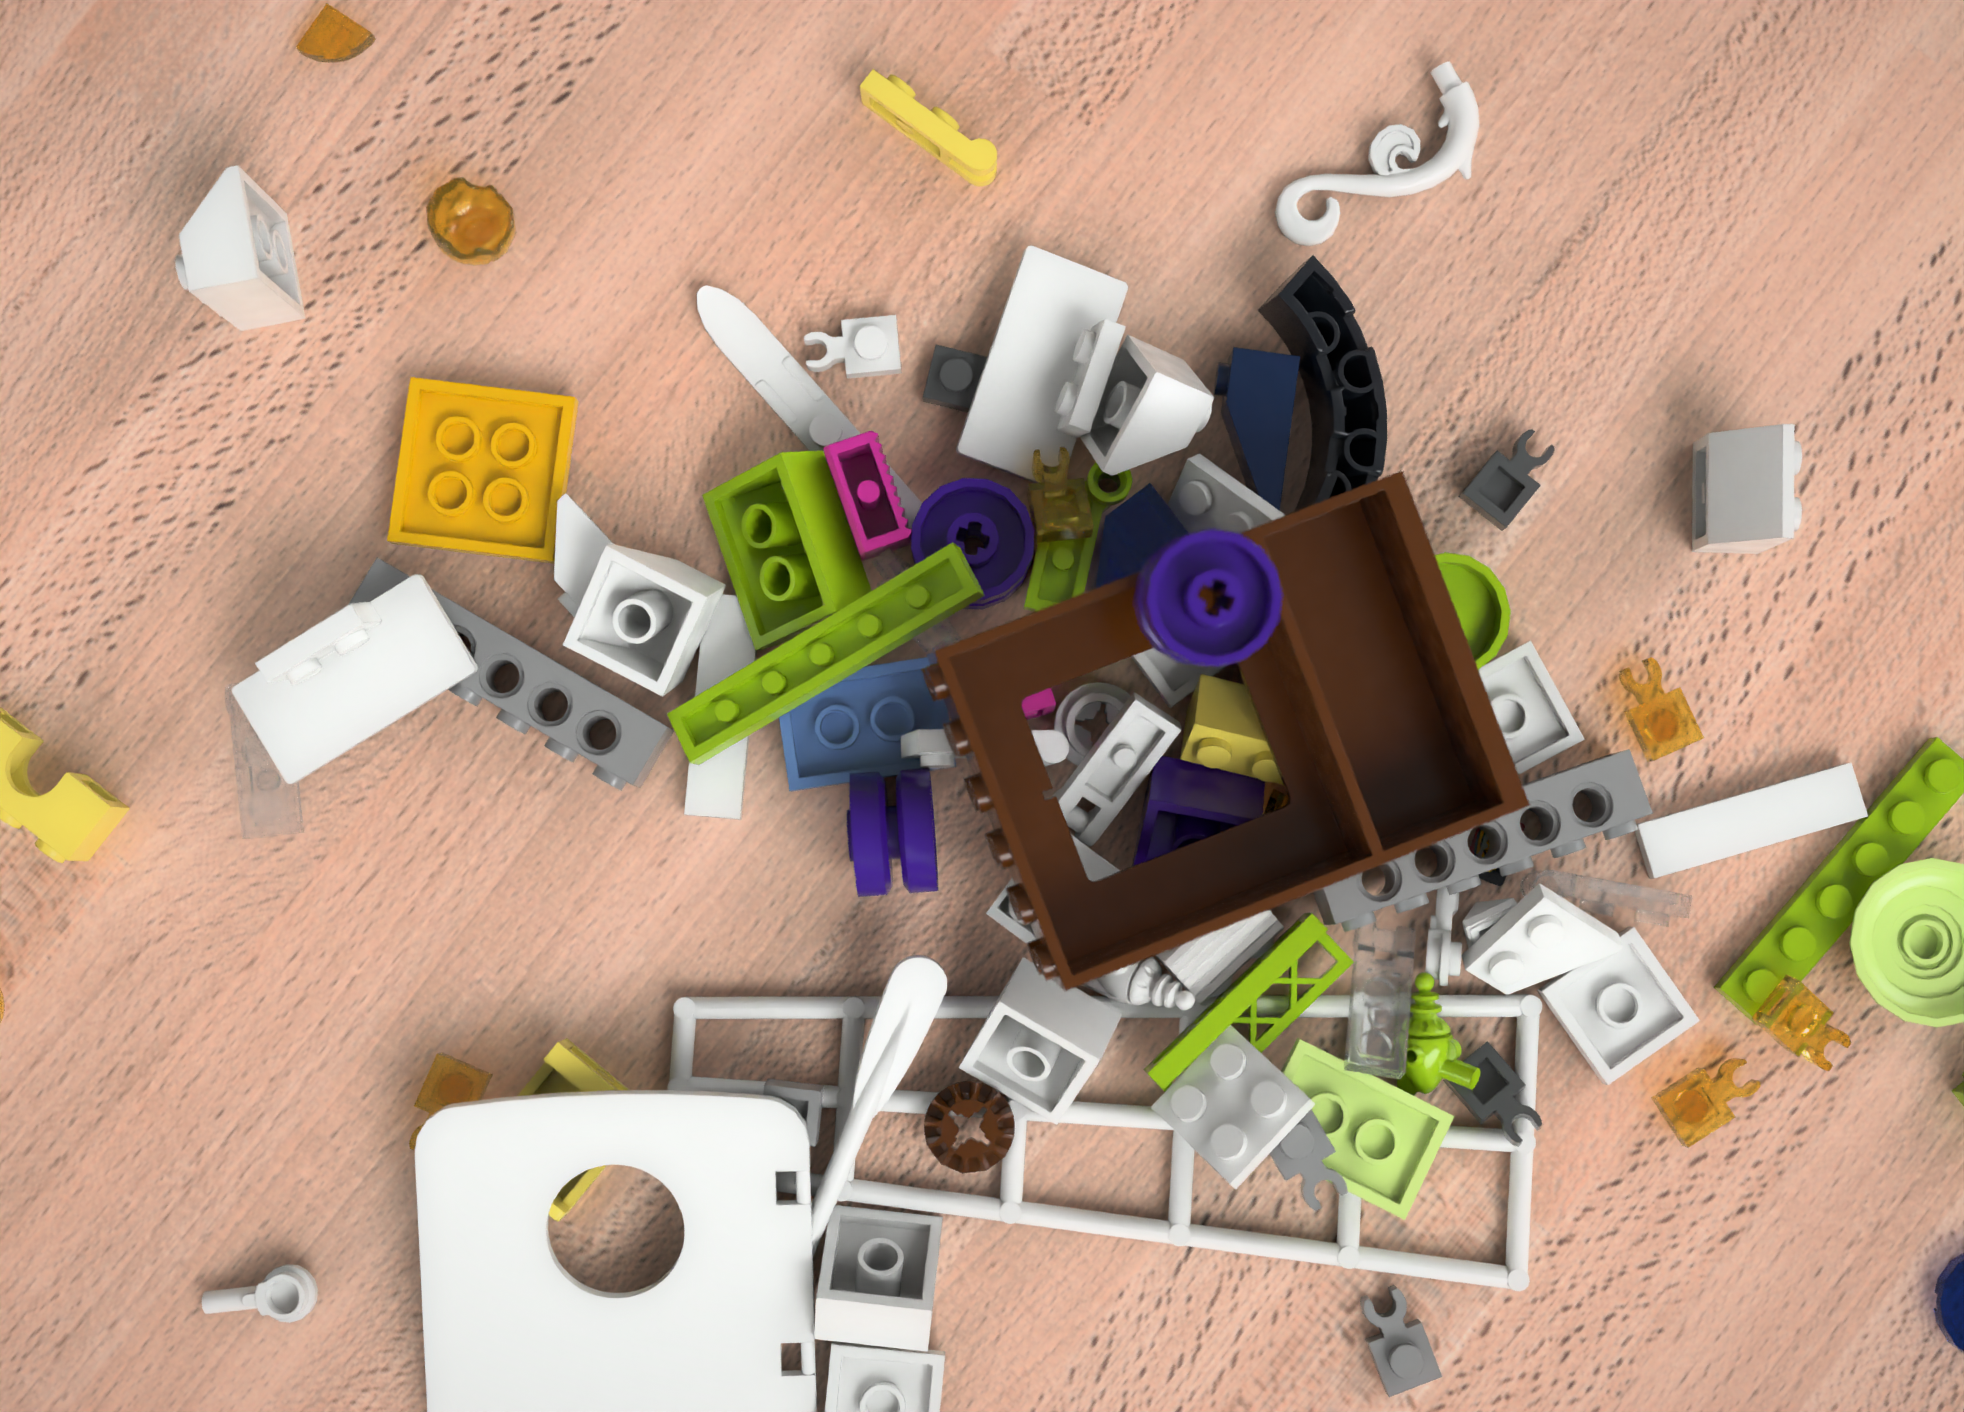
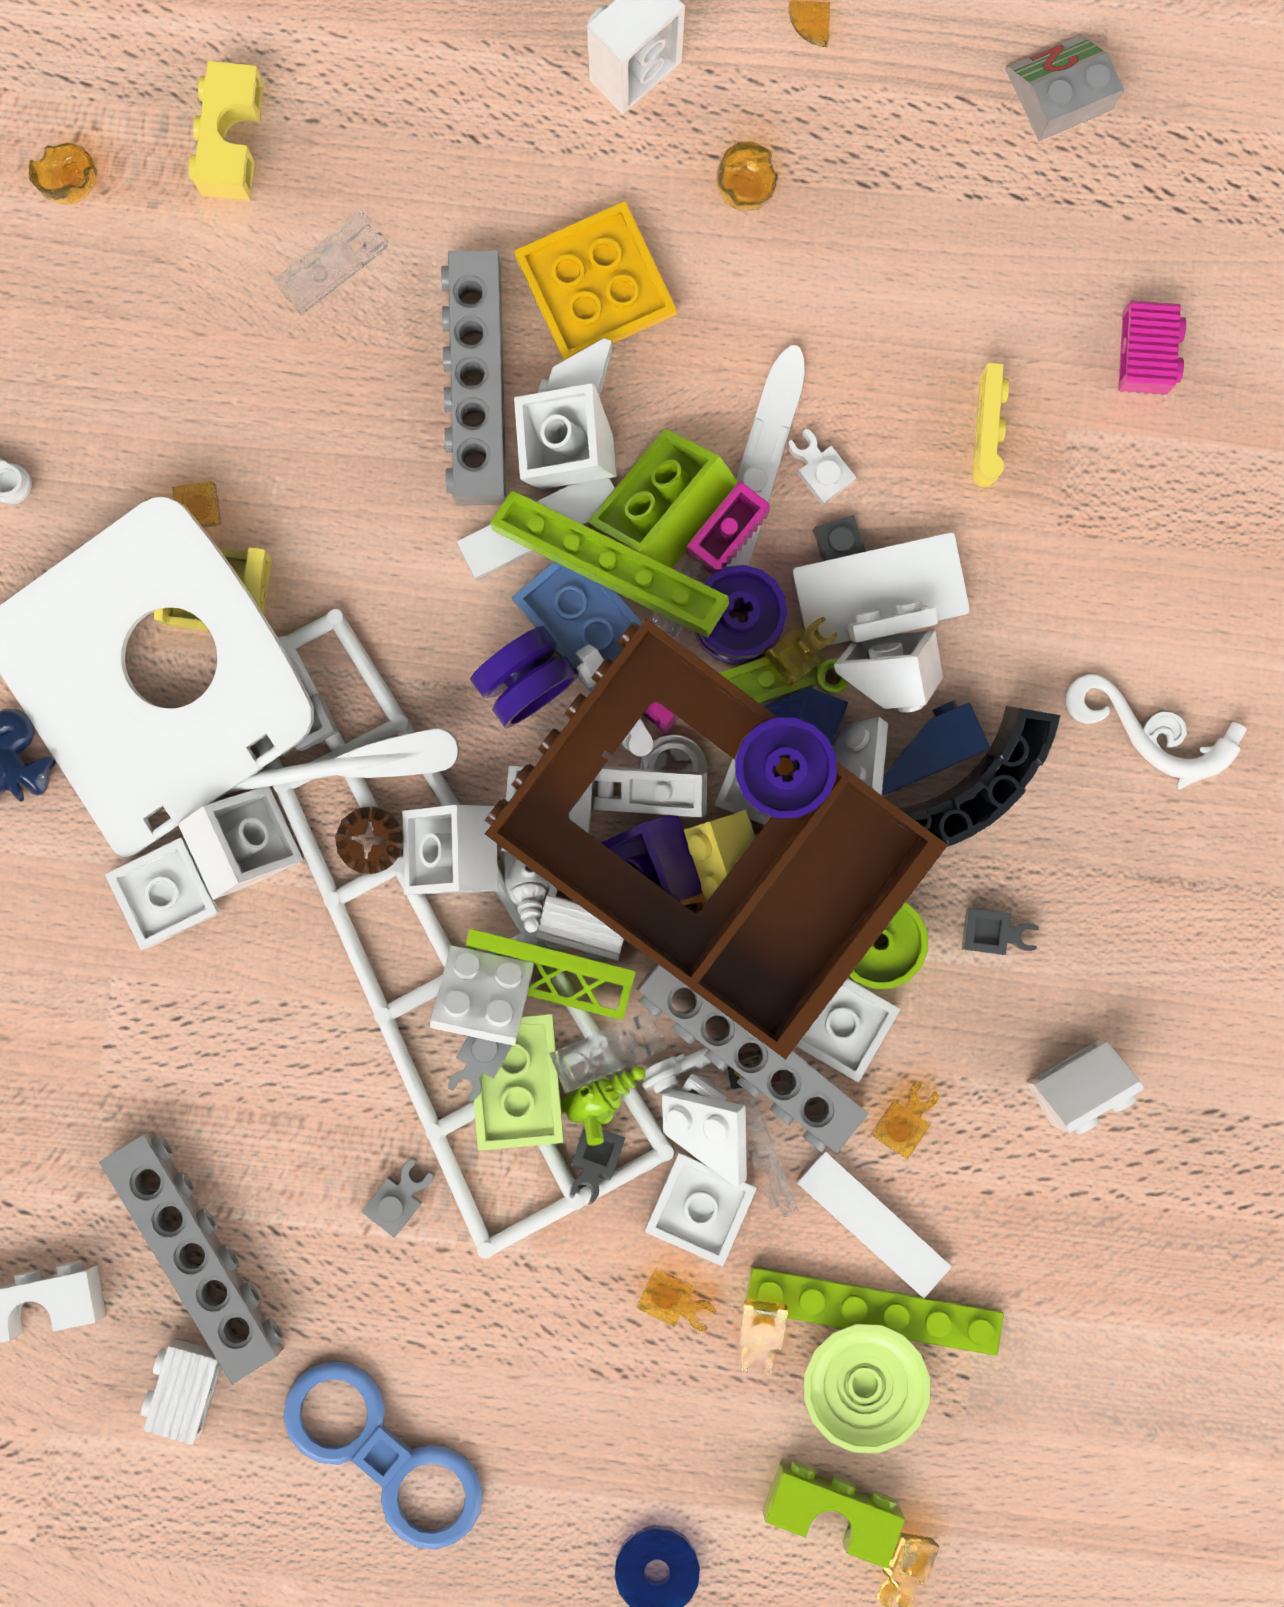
camera: 55 degrees right, 0 degrees up
white bracket [232,574,478,784] -> none

